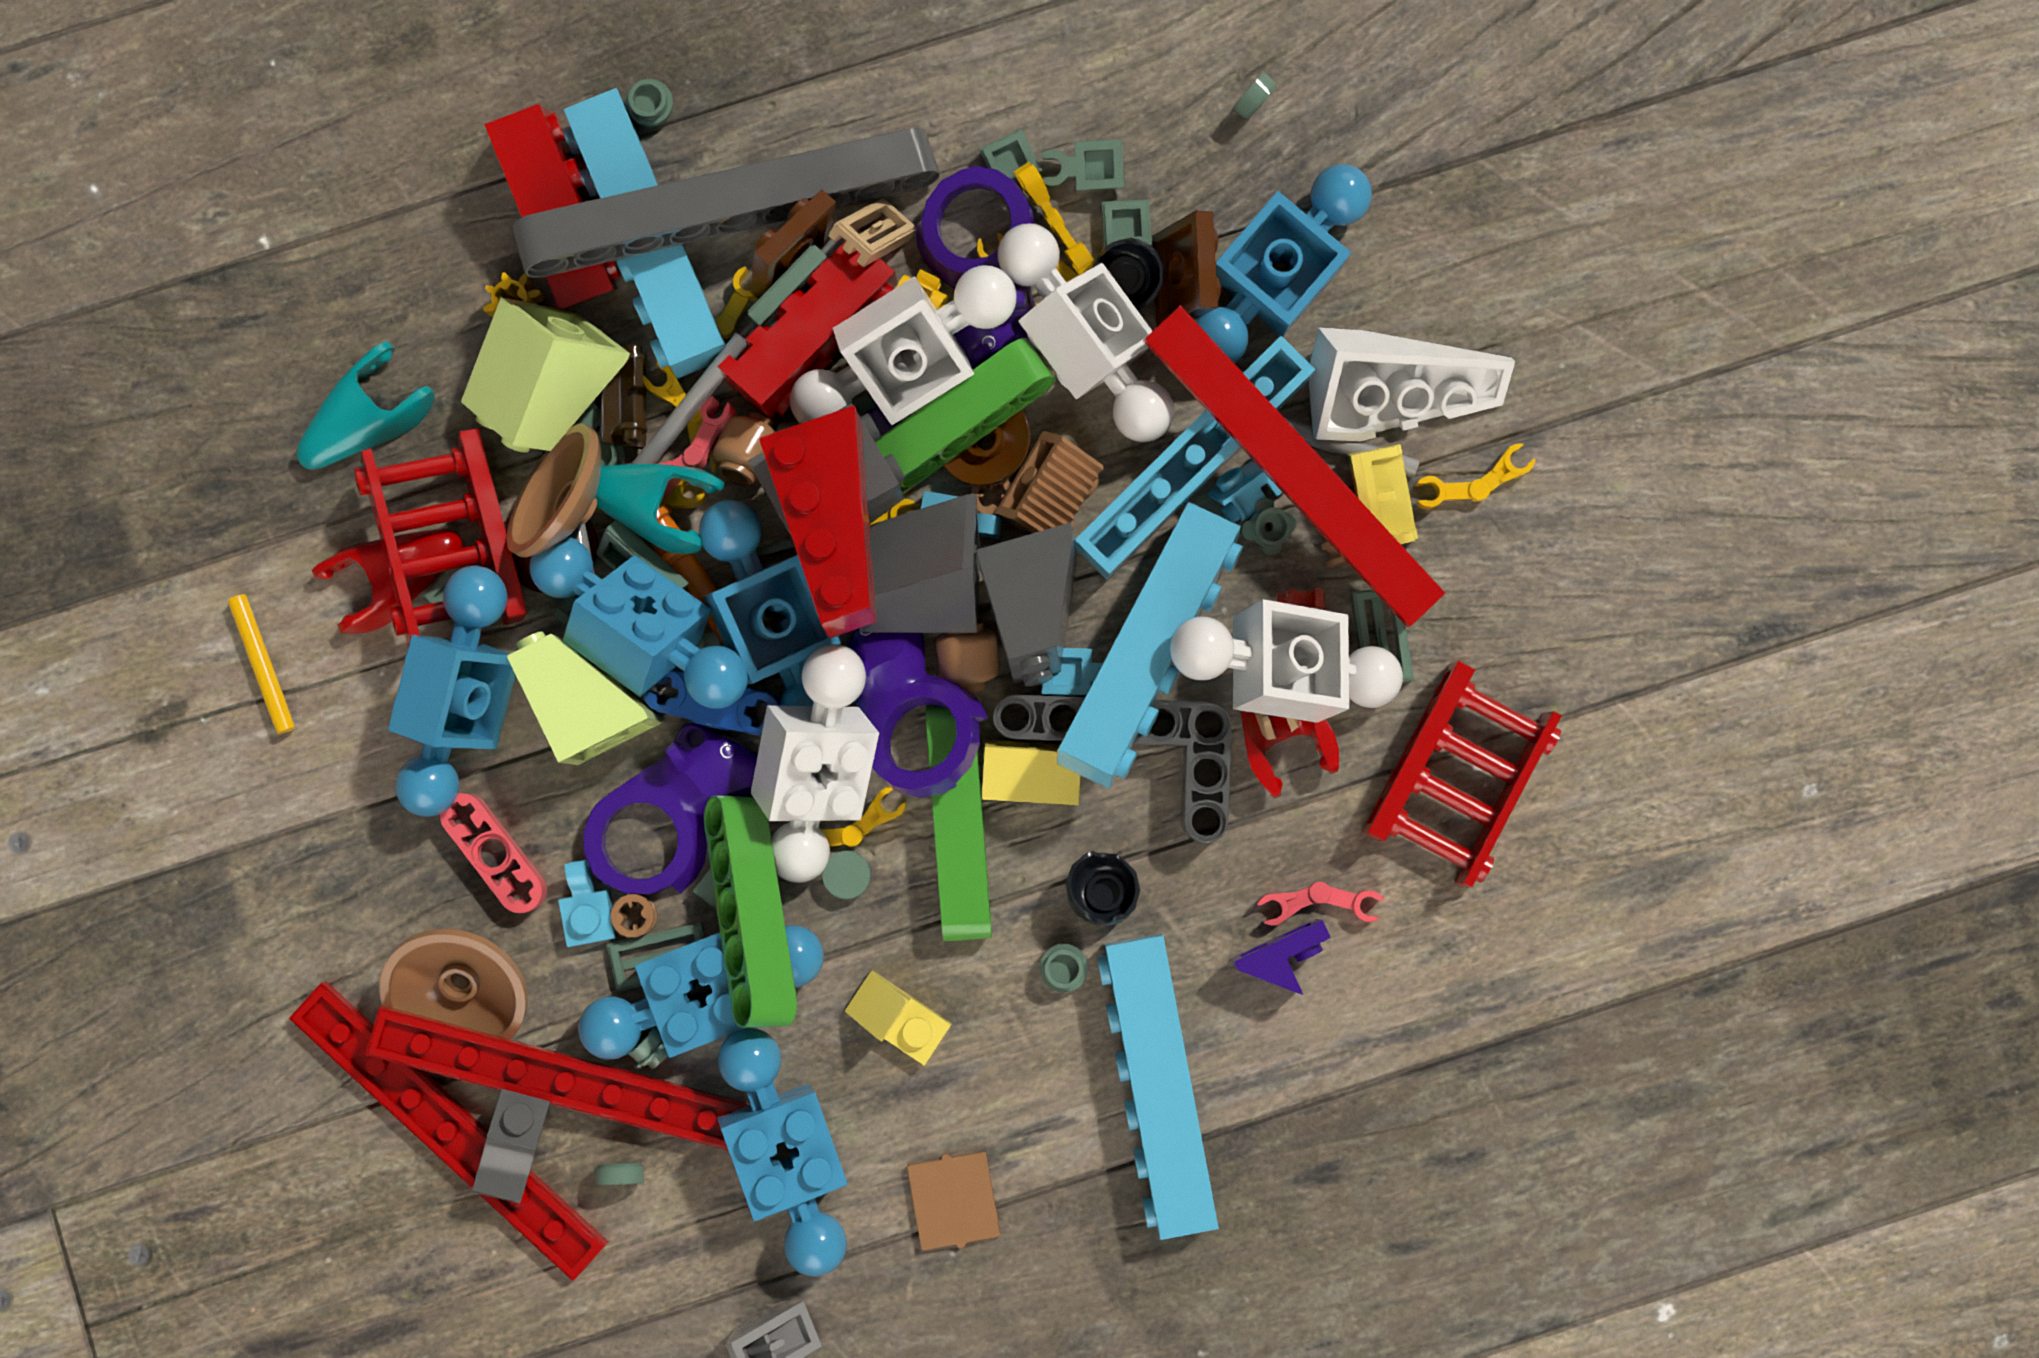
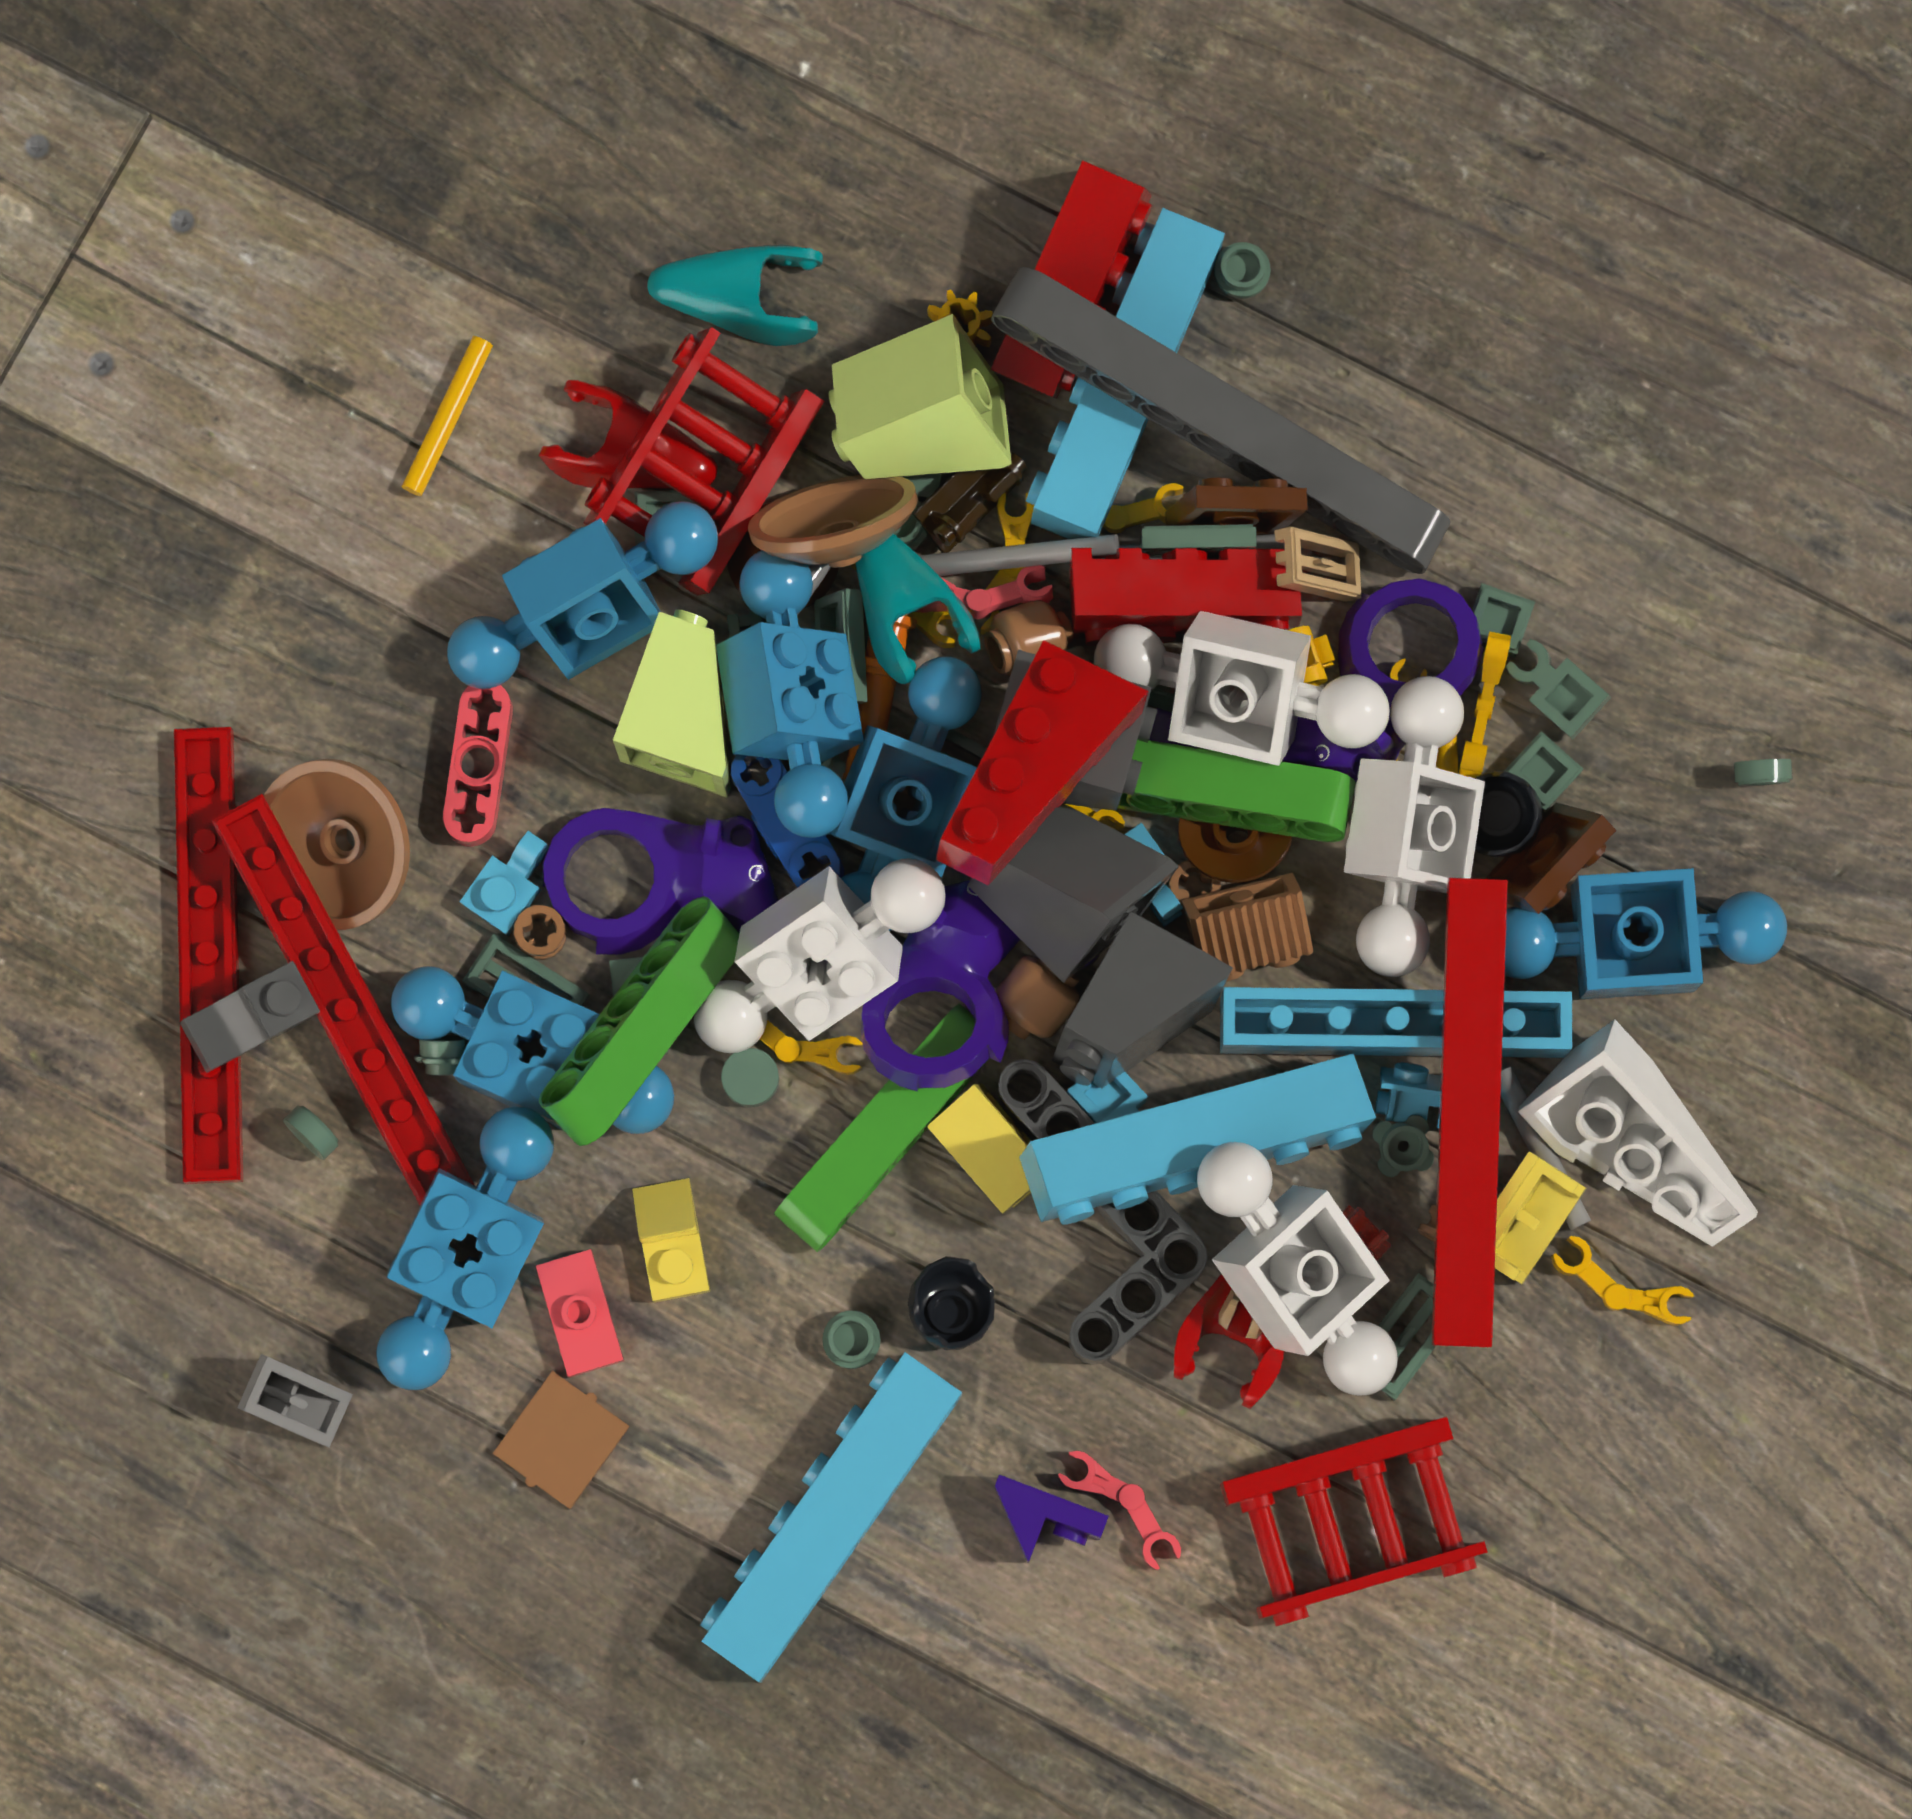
camera: 45 degrees right, 5 degrees down
none -> coral plate [535,1249,624,1378]

